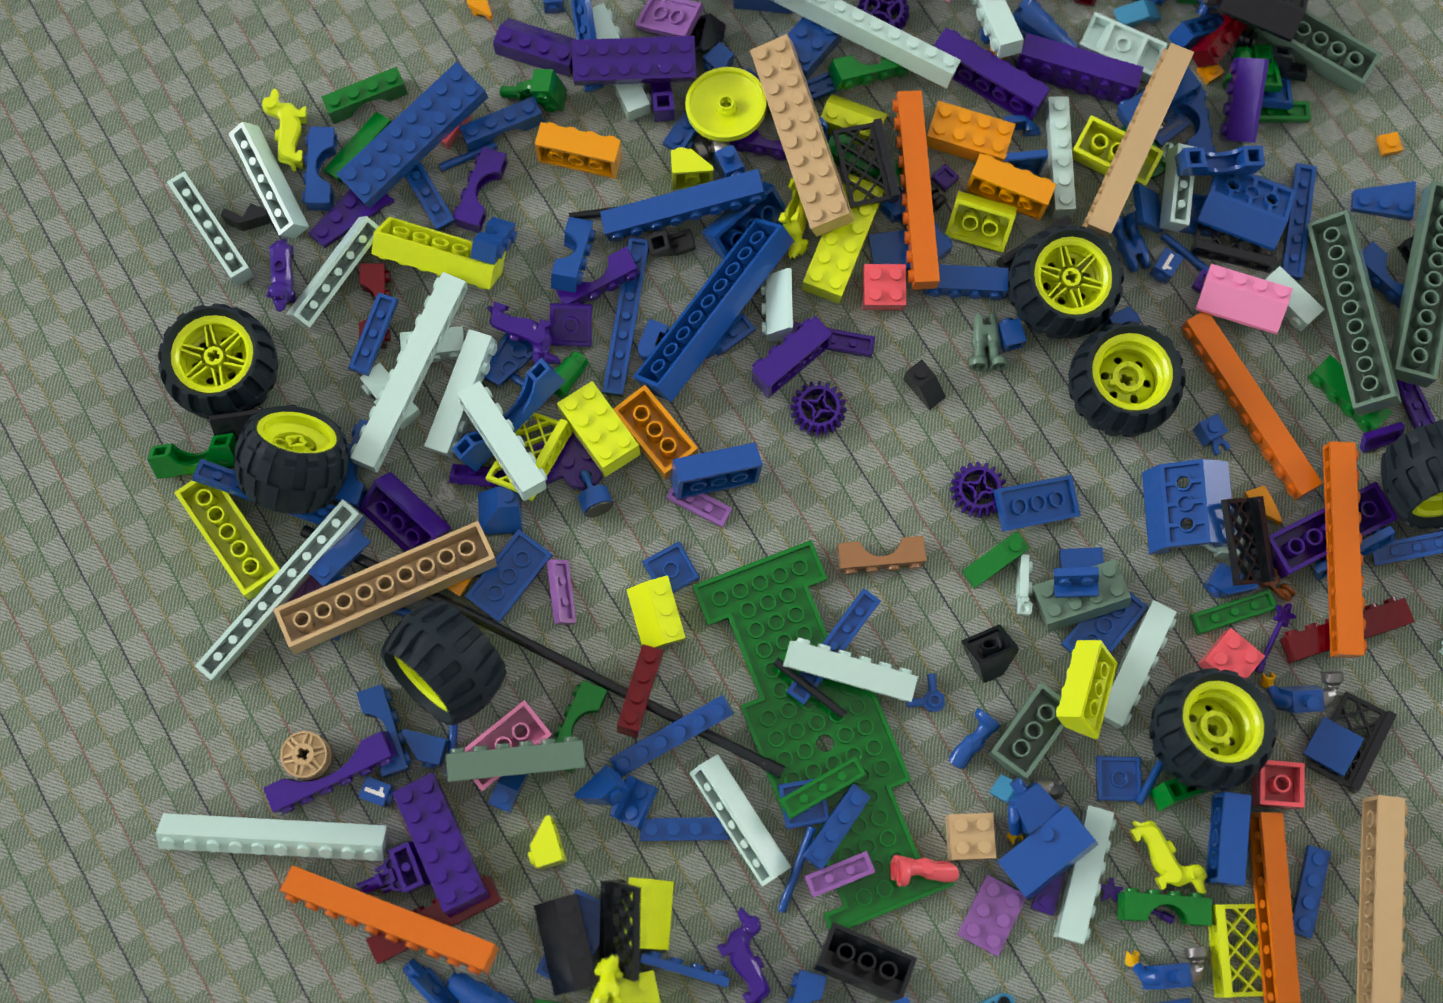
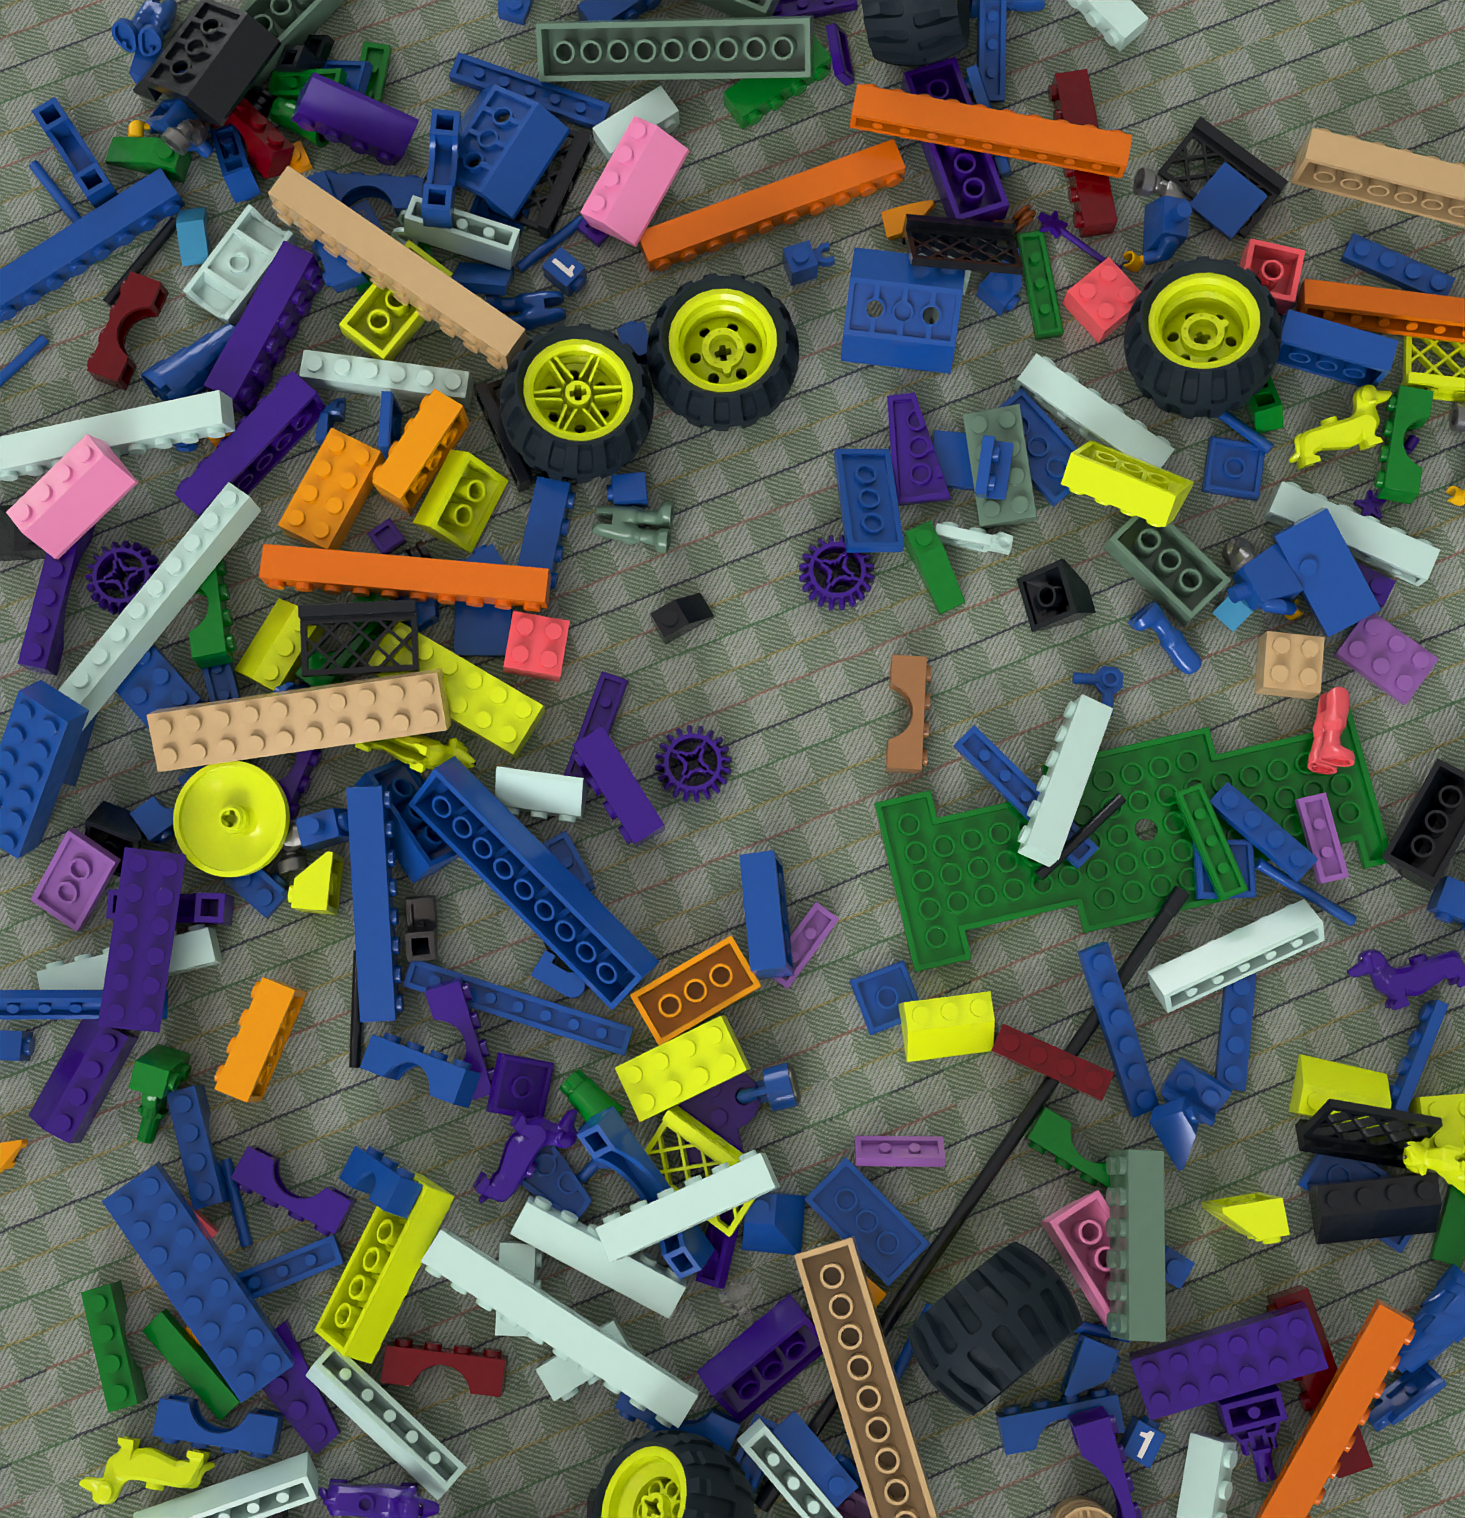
camera: 75 degrees left, 5 degrees up
blue tile [348,292,399,377] -> none
none -> dark purple wing [887,392,952,506]

